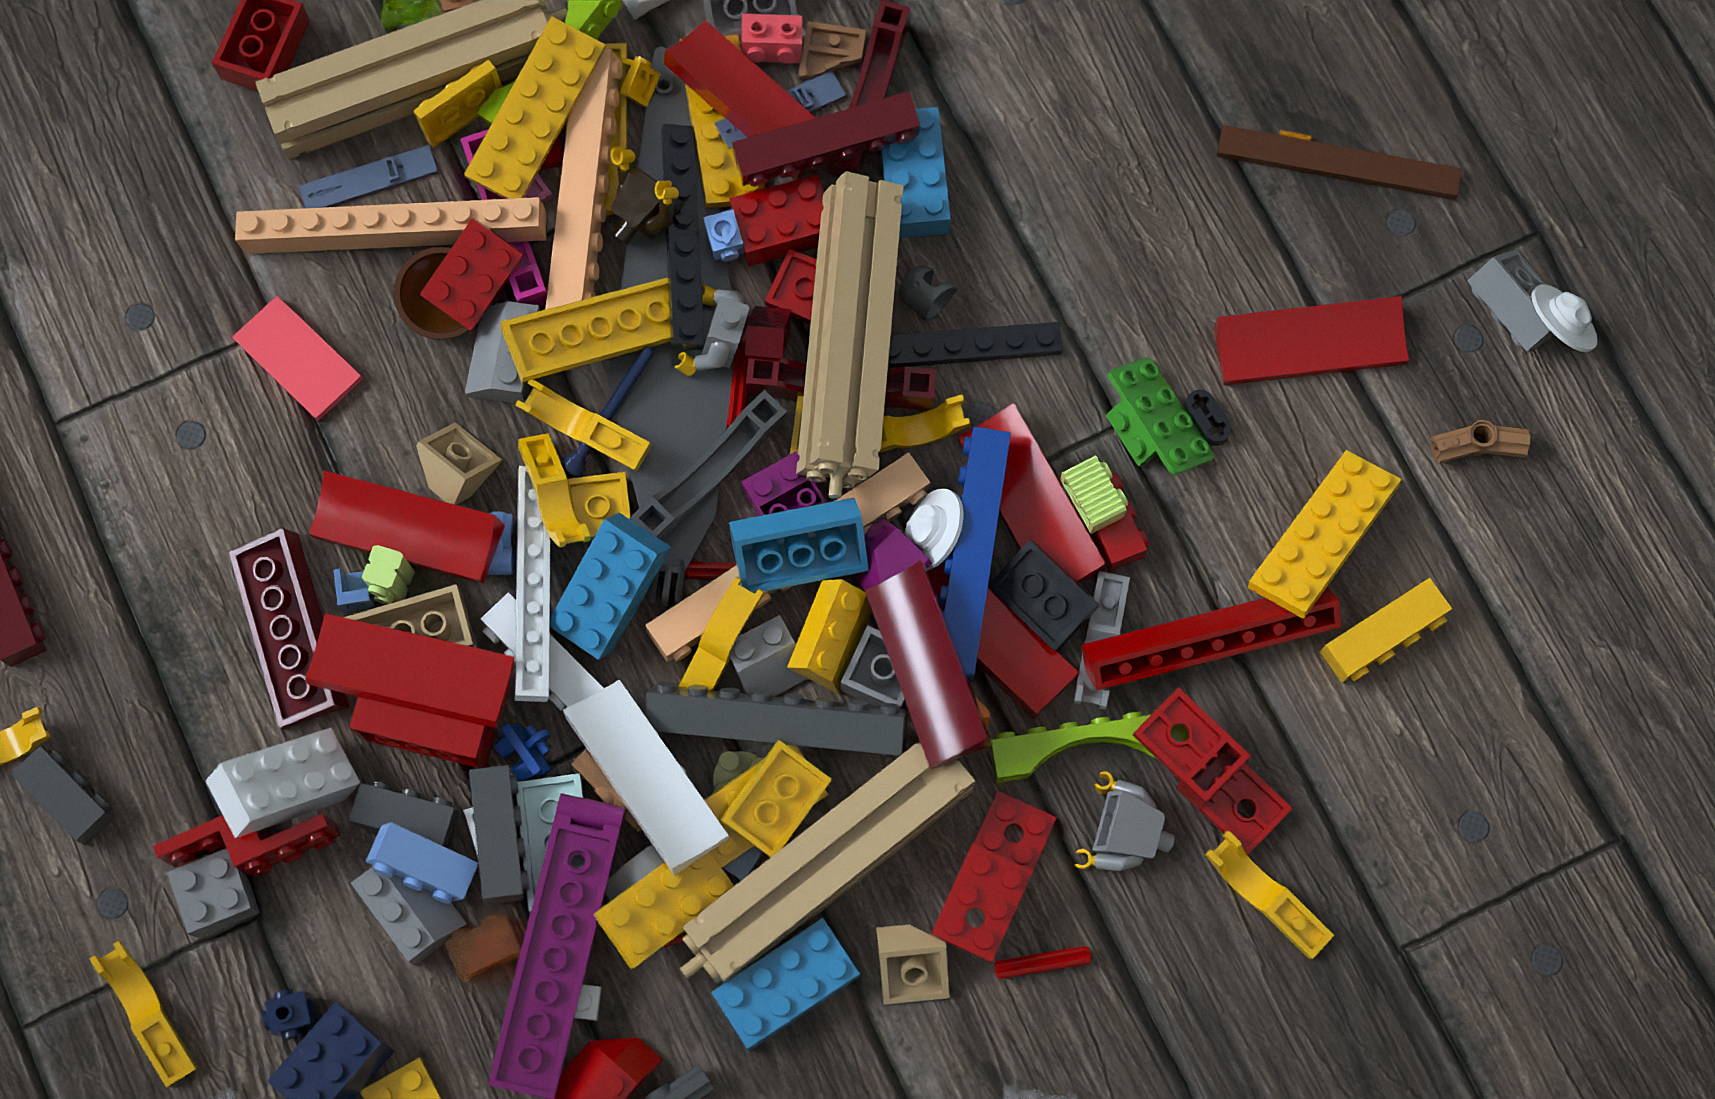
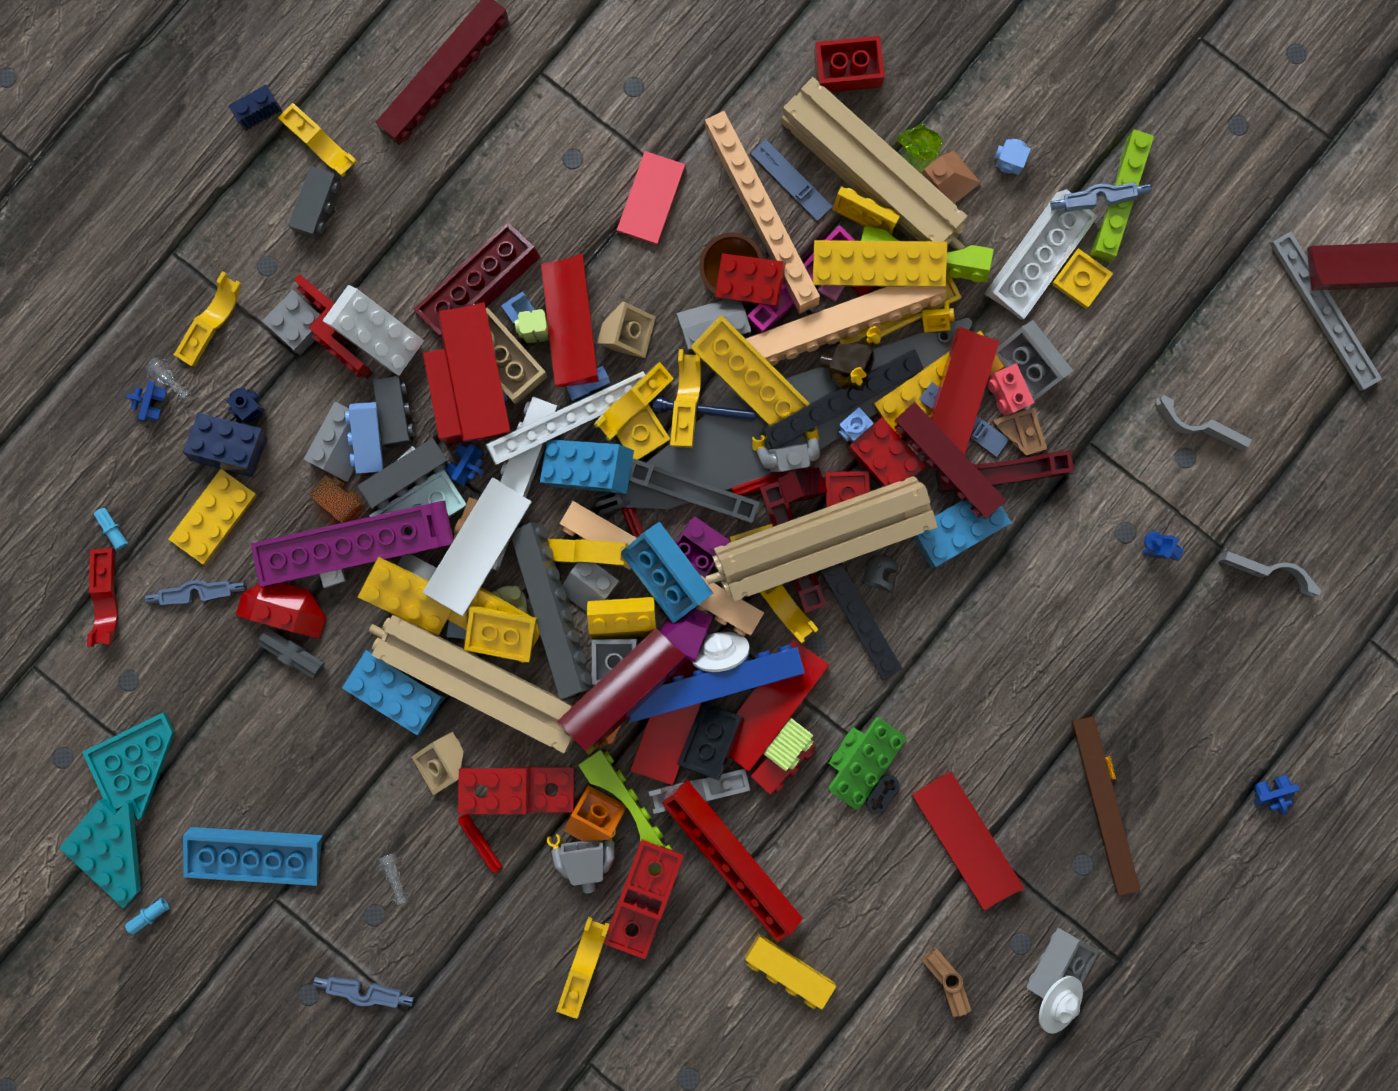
camera: 65 degrees right, 10 degrees up
yellow plate [1248,450,1401,619] -> none
none -> orange slope [564,785,626,842]

